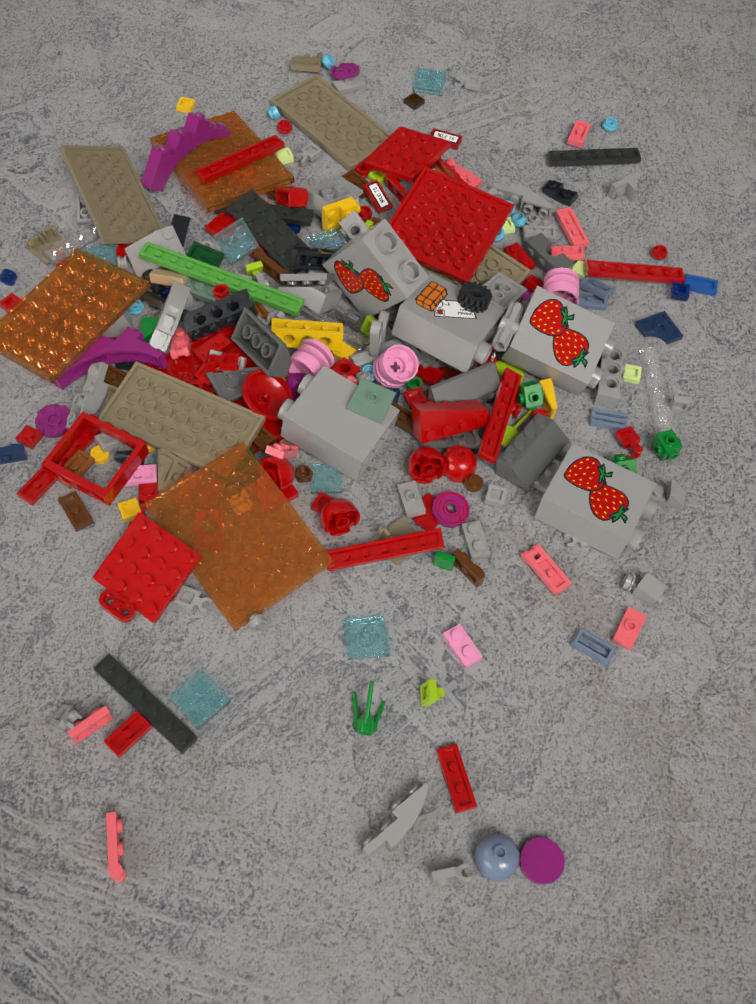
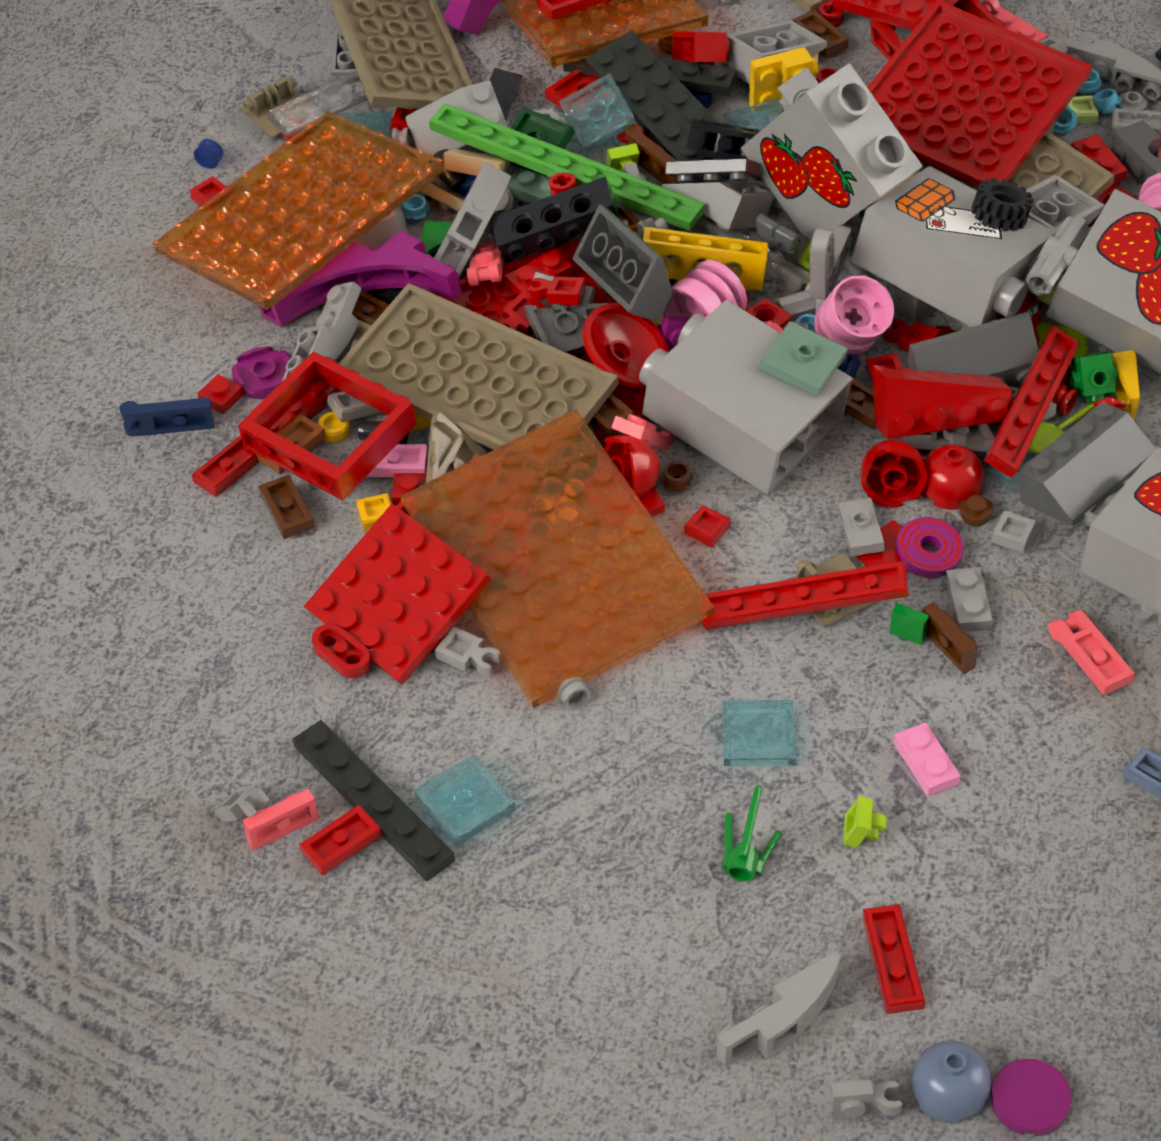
camera: 15 degrees right, 10 degrees down
coral plate [106,812,127,882] -> none
clear light blue piece [310,463,342,495] -> none
red cylinder [320,498,360,536] -> none
yellow tile [332,342,357,361] -> none
tile [363,179,393,214] -> none
lime tile [367,170,387,185] -> none
green bush [406,376,423,391] -> none

